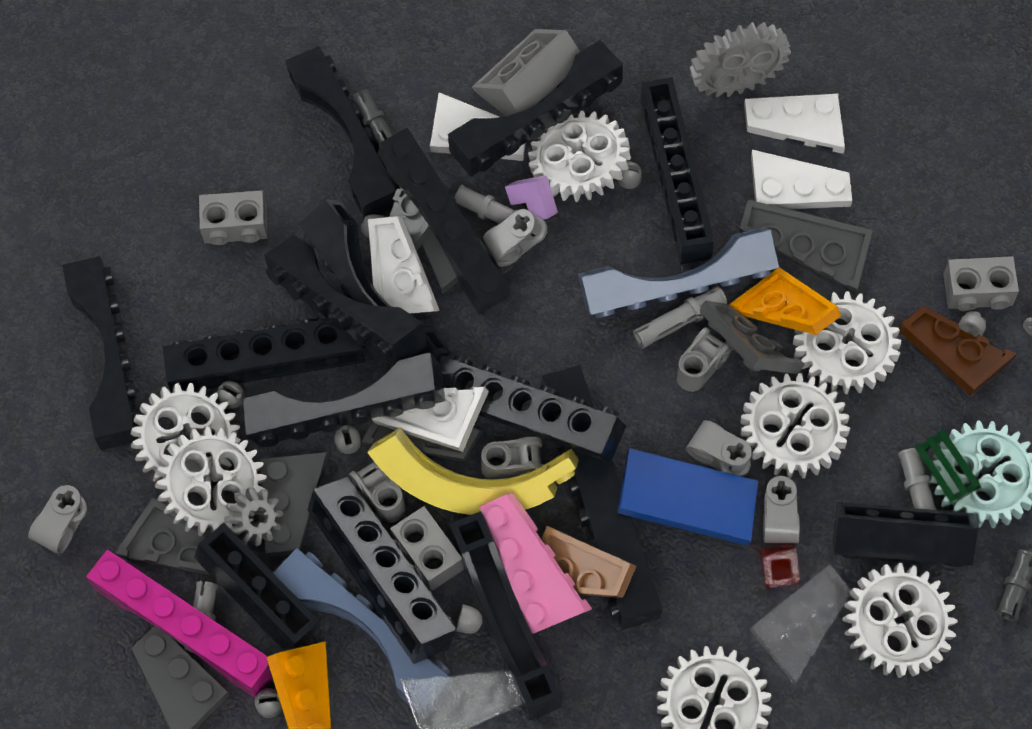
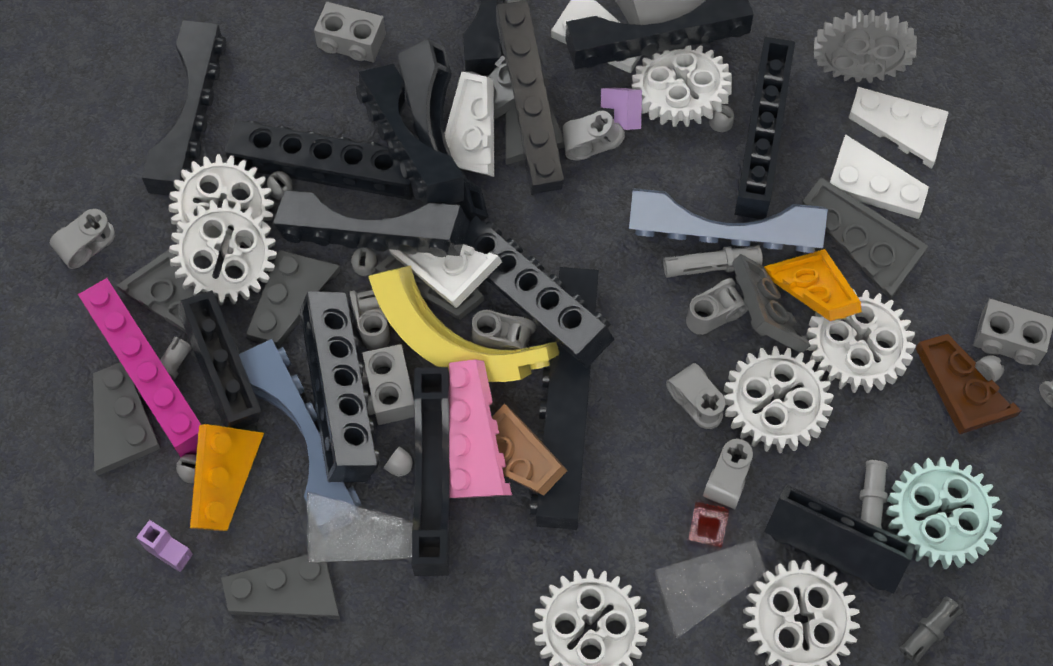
camera: 20 degrees right, 0 degrees up
light grey gear [224,488,284,546] -> none
light grey pin [454,185,517,224] -> none
blue tile [617,448,758,545] -> none
dark green tile [914,429,981,505] -> none

